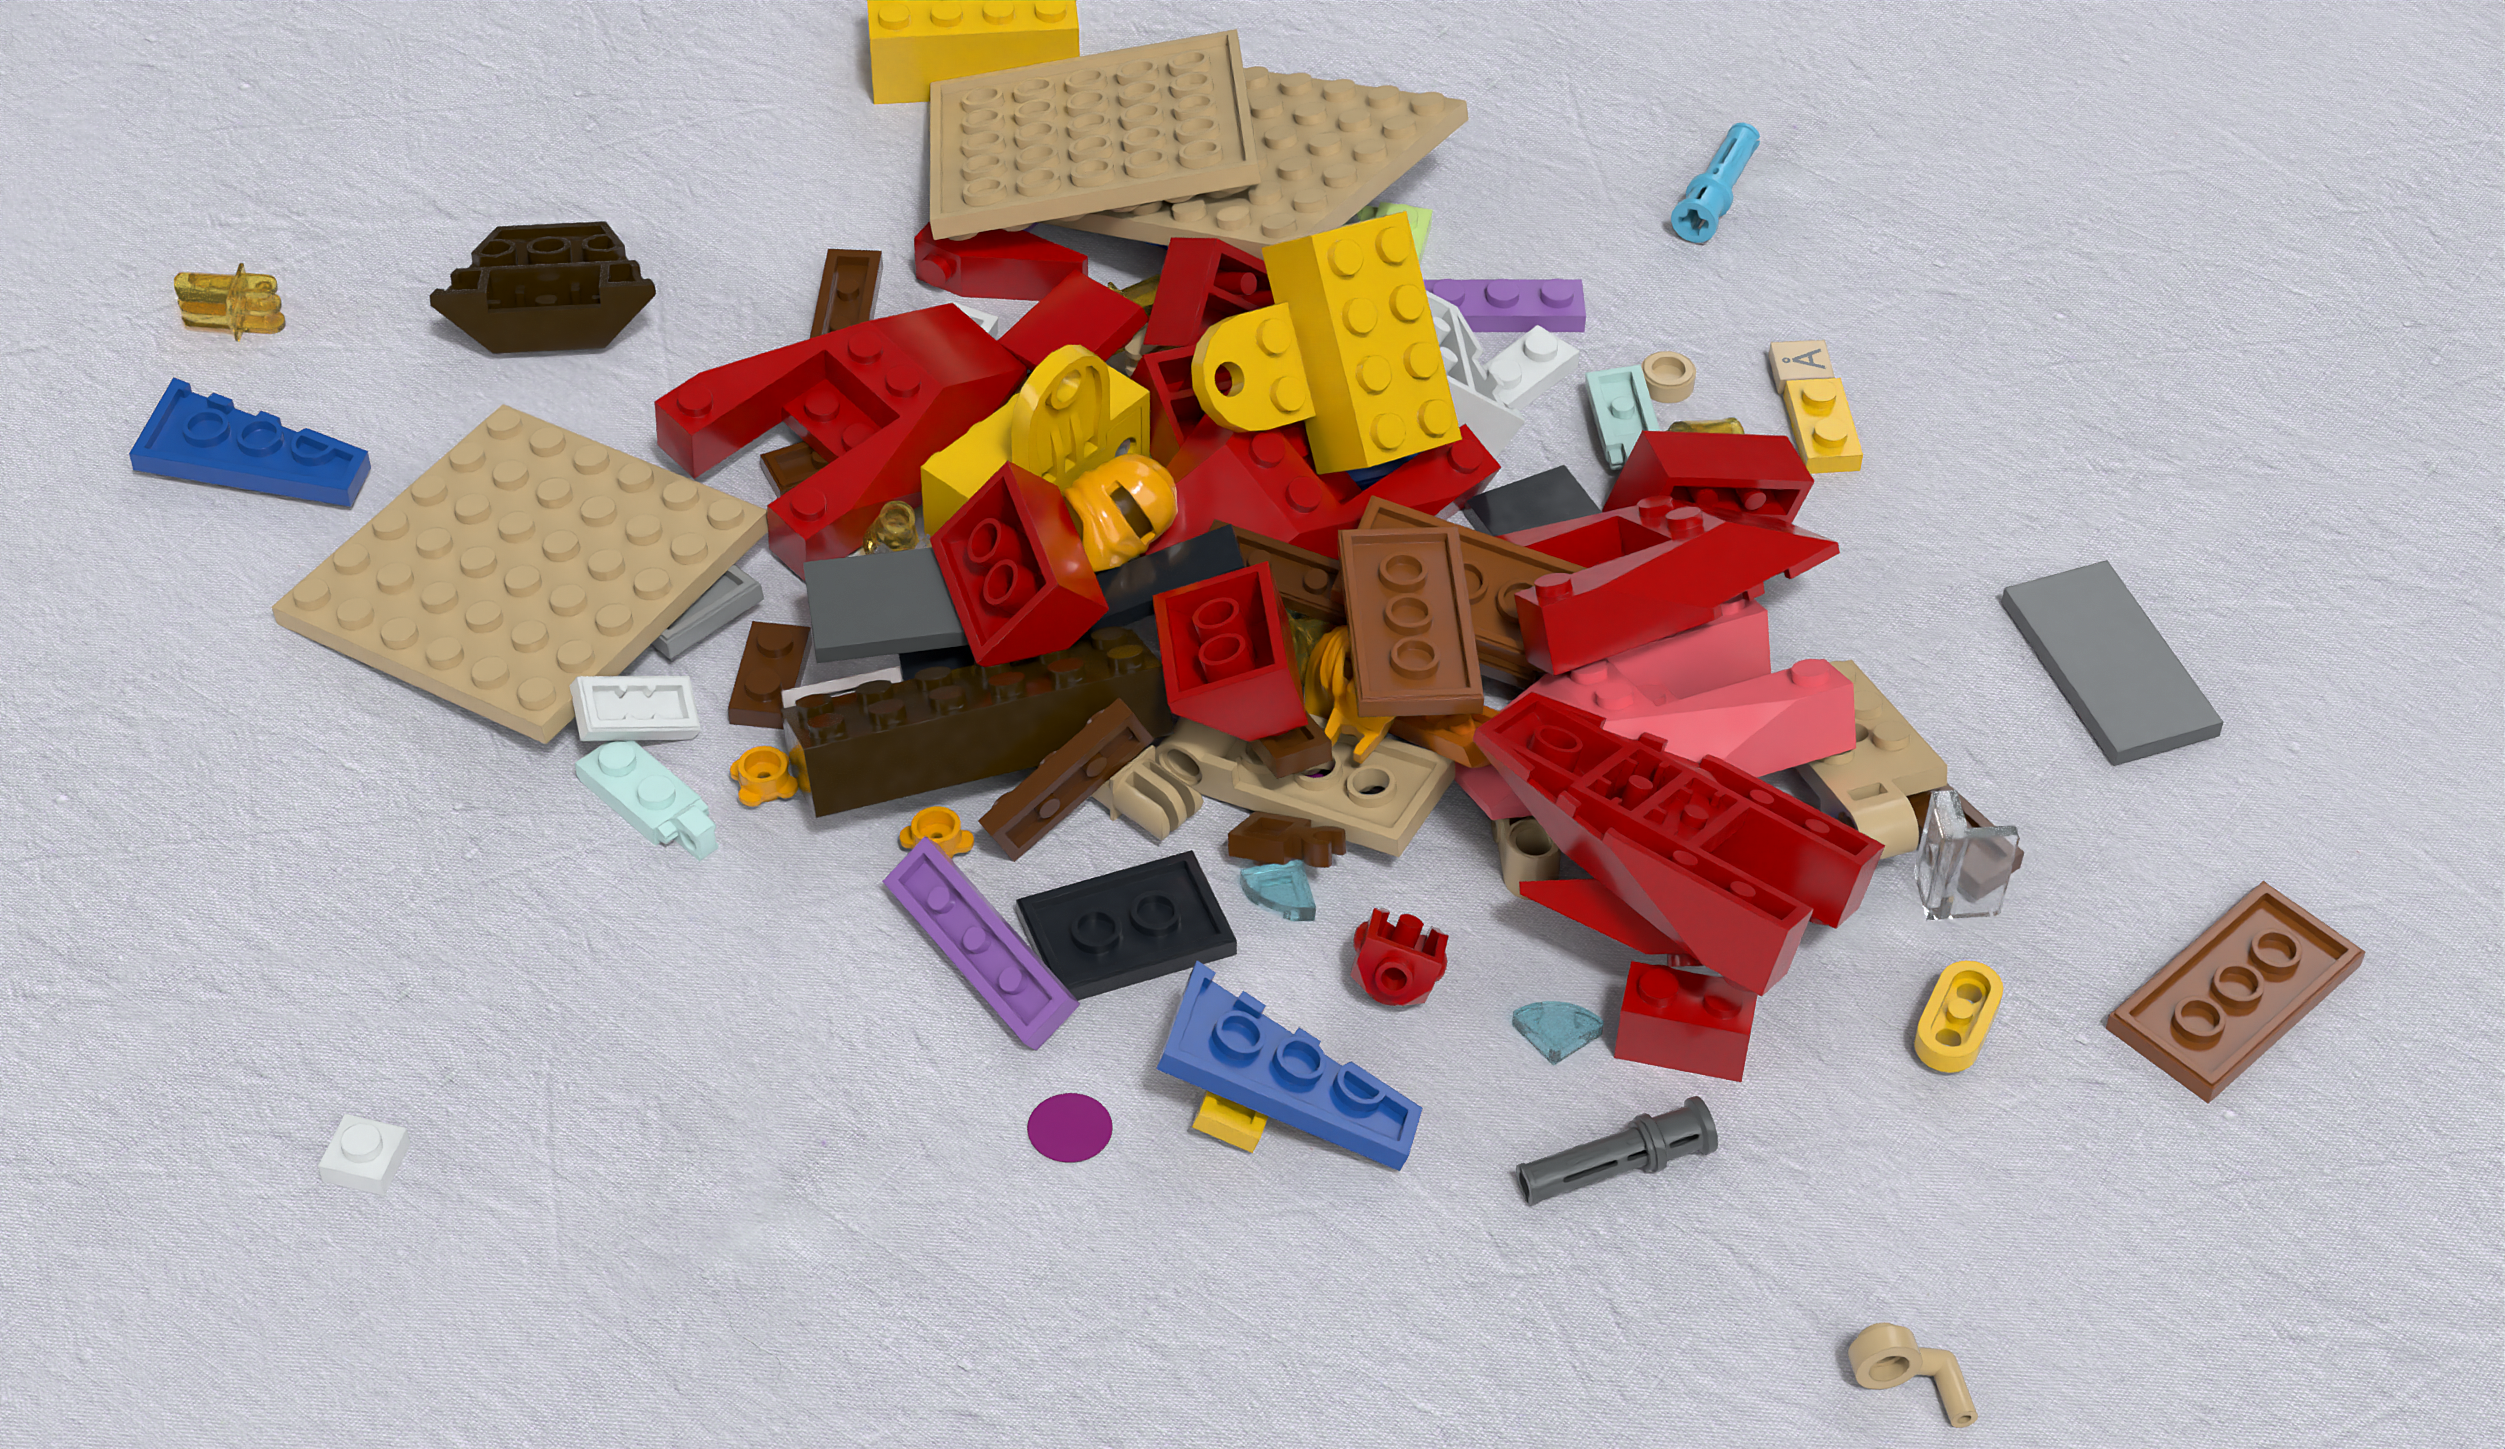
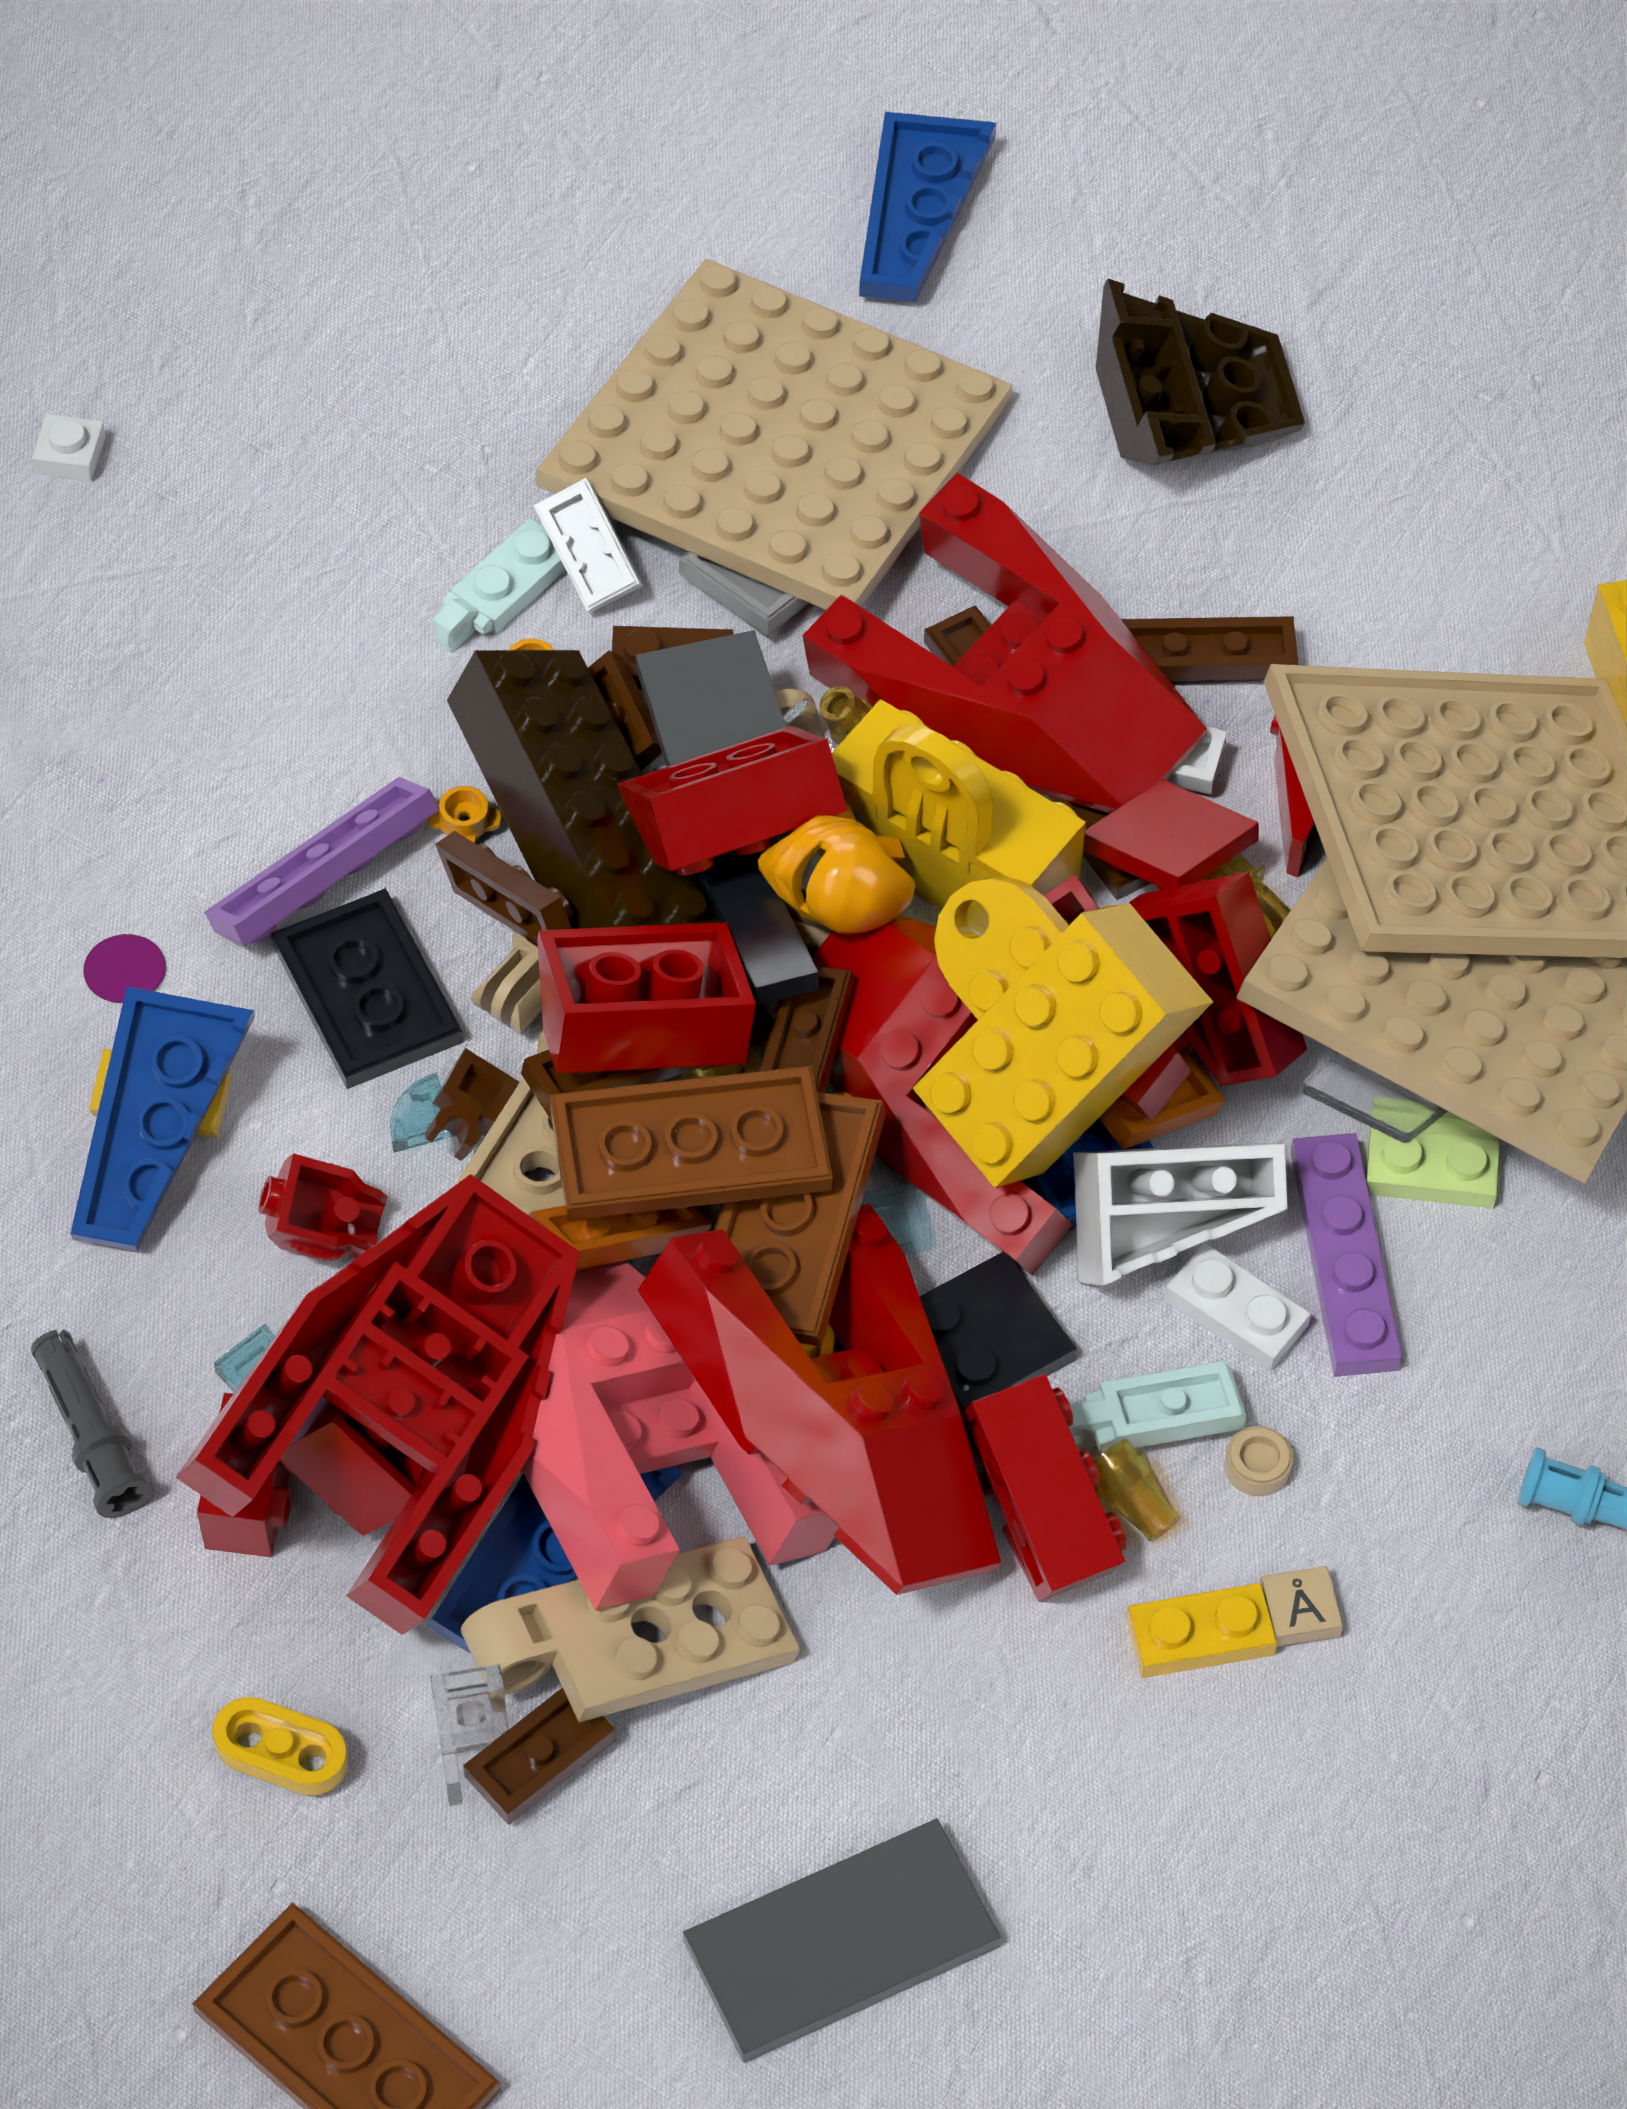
camera: 85 degrees right, 10 degrees up
clear yellow arm [174,263,286,342] -> none

